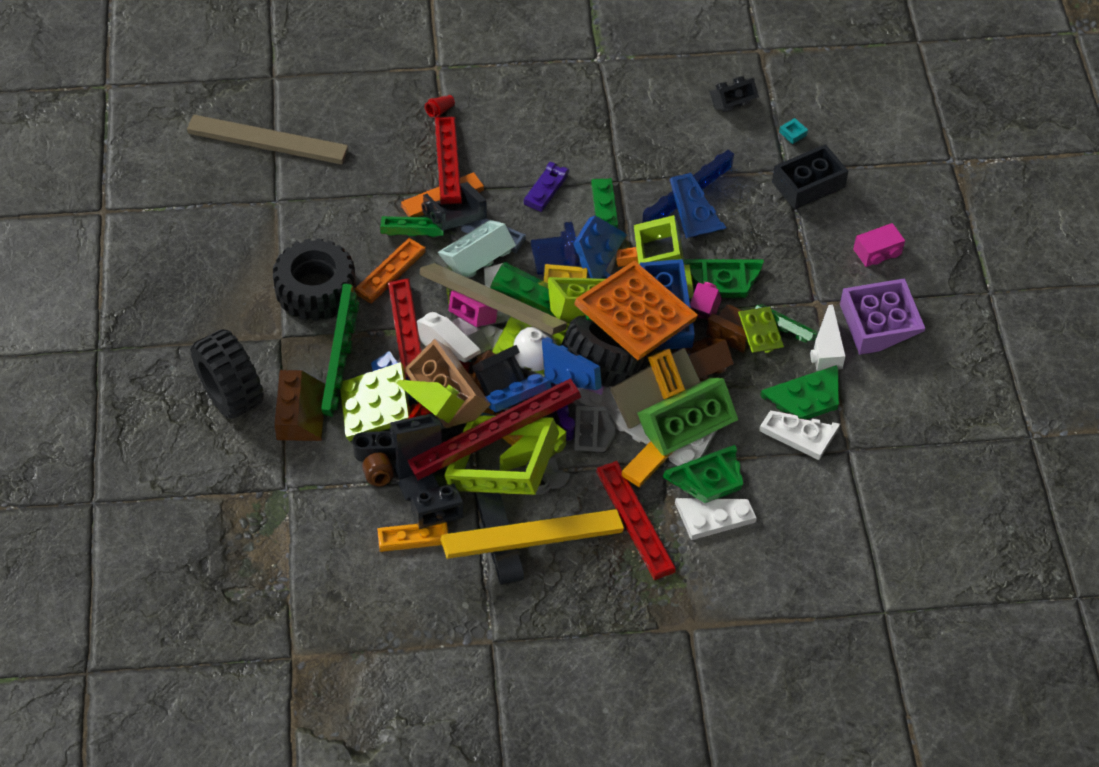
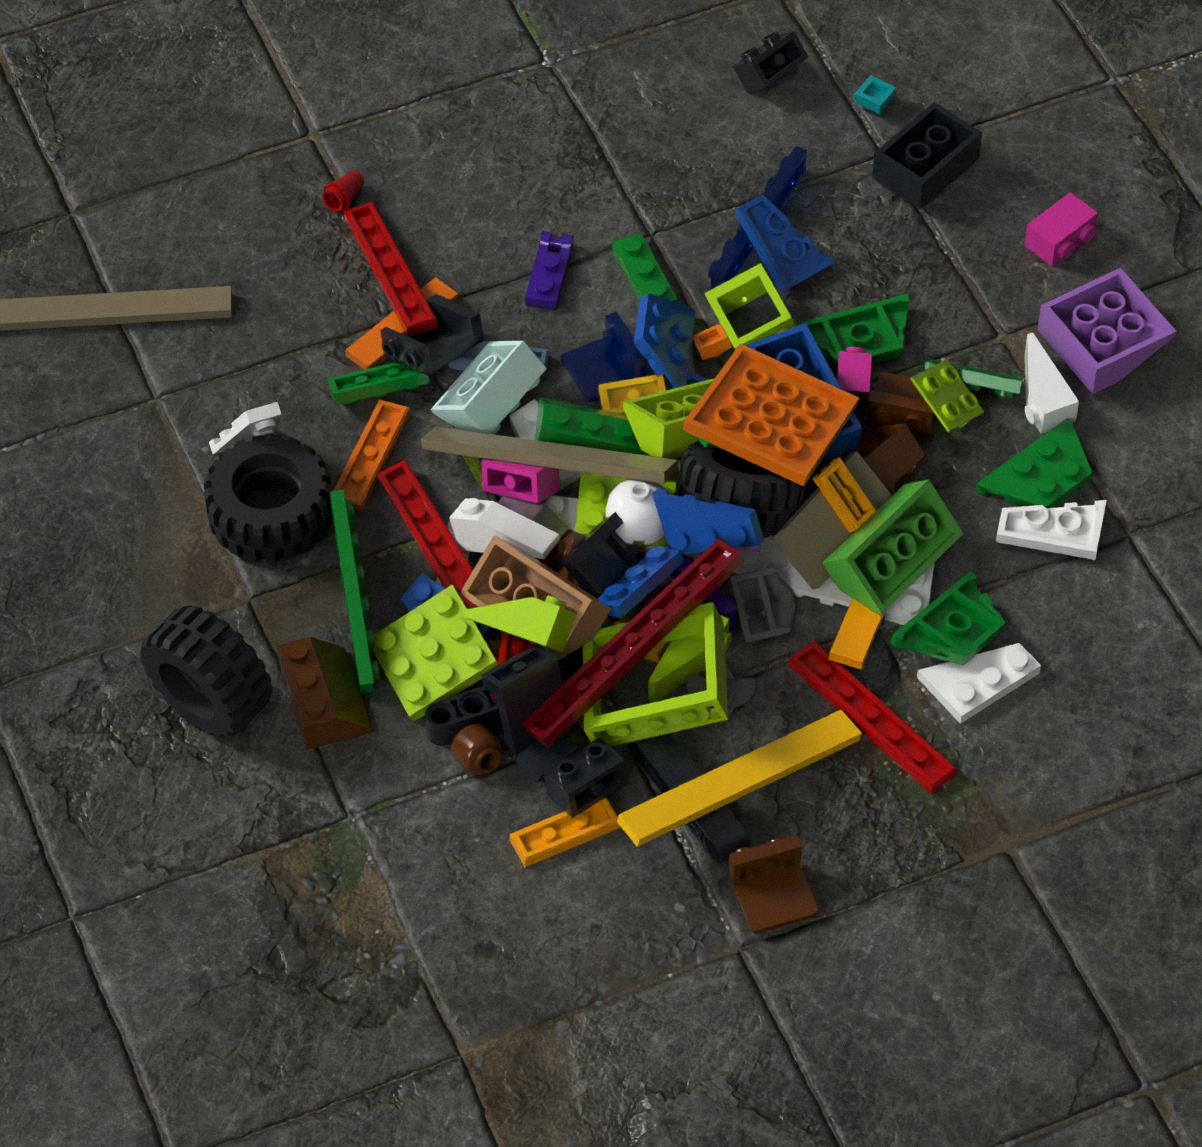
camera: 15 degrees left, 0 degrees up
none -> white wing [209,402,281,455]
none -> reddish brown bracket [728,835,818,934]

